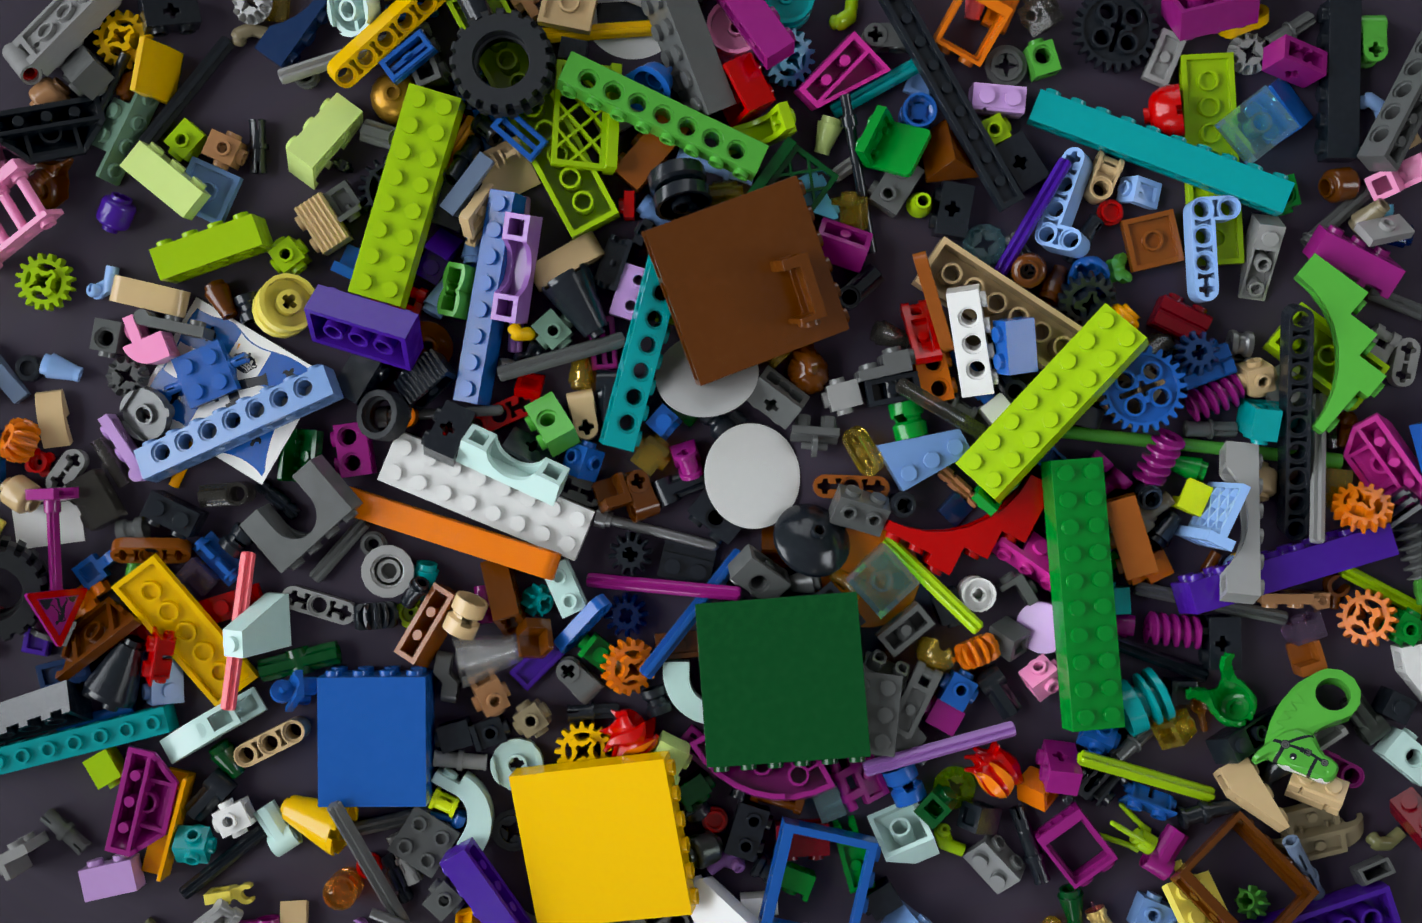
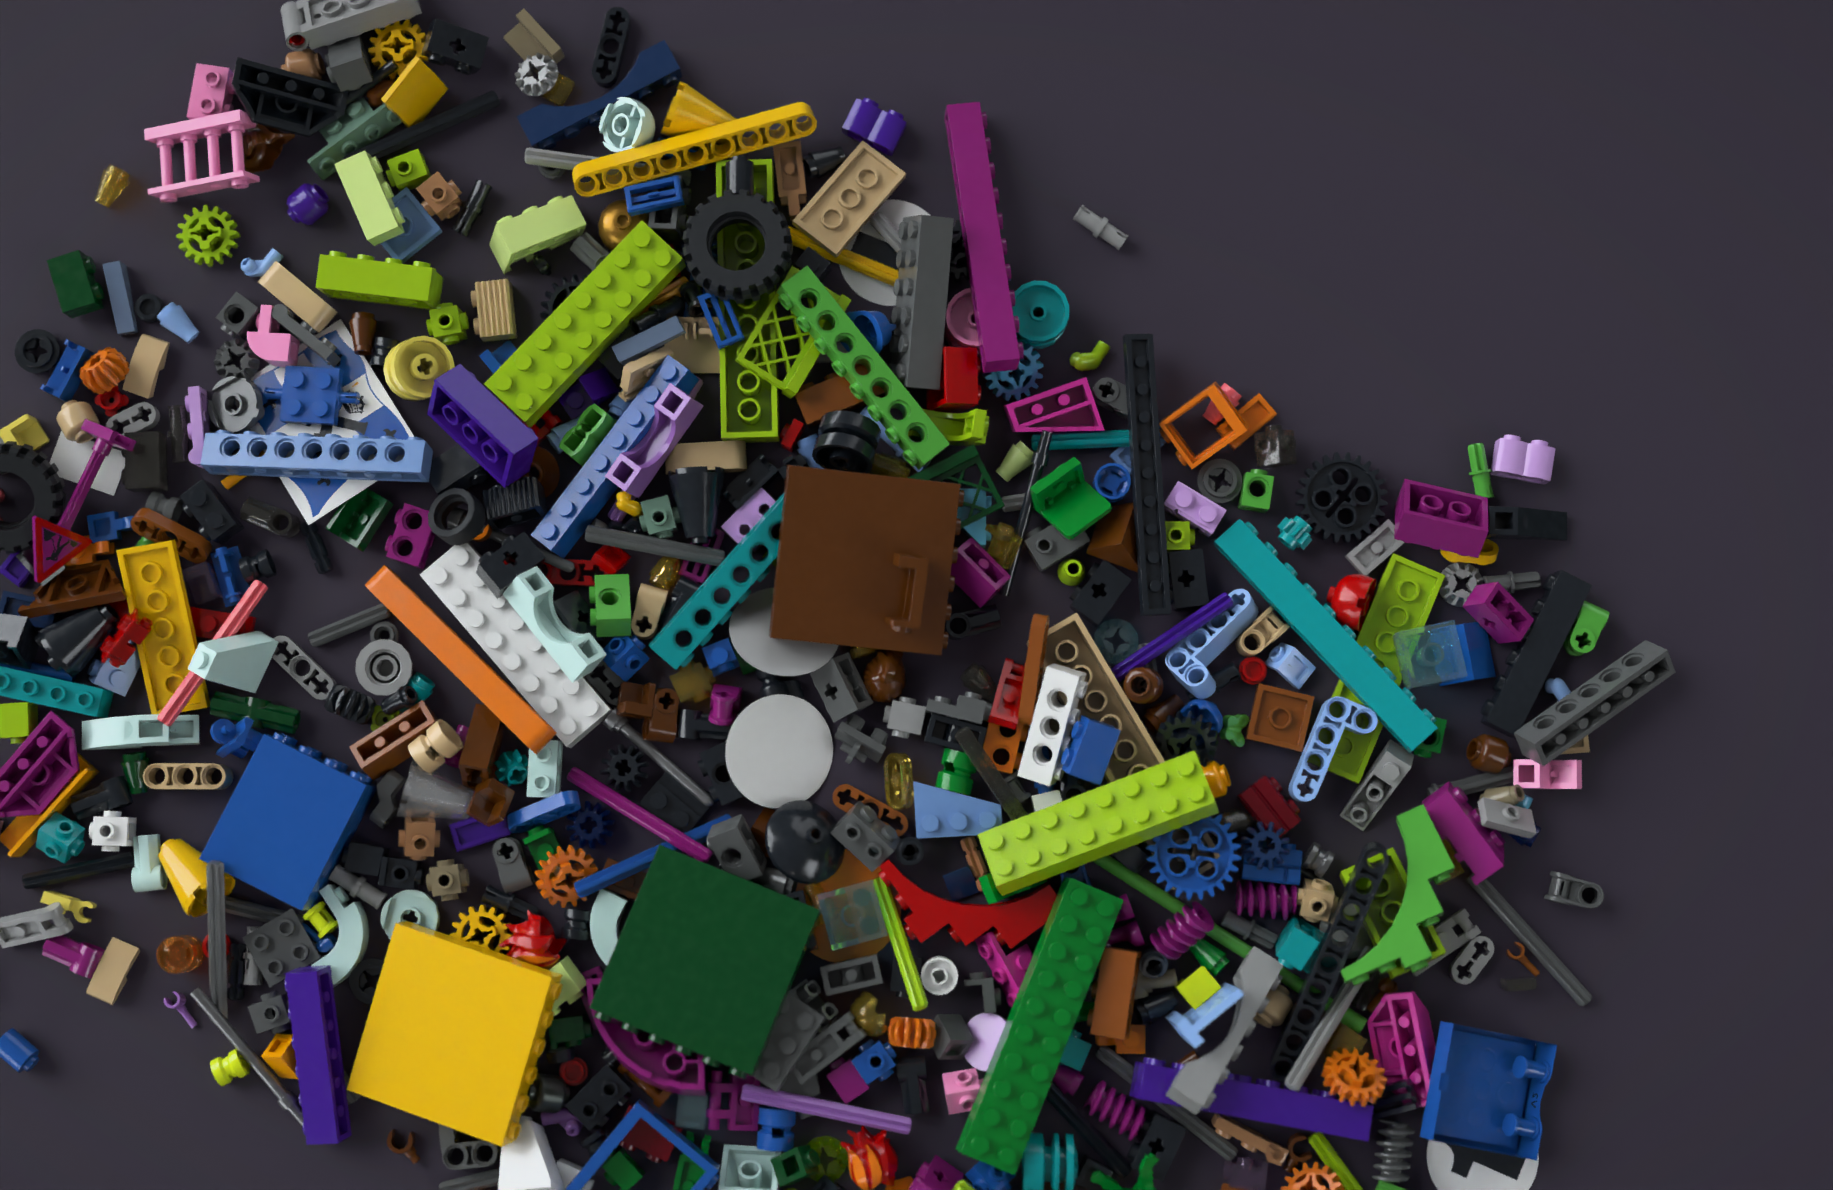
camera: 30 degrees right, 5 degrees down
dark tan arm [231,23,269,47] -> none
dark grey arch [240,454,363,574] -> none
dark grey bracket [323,179,364,223] -> none
none -> teal gear [1277,516,1312,551]

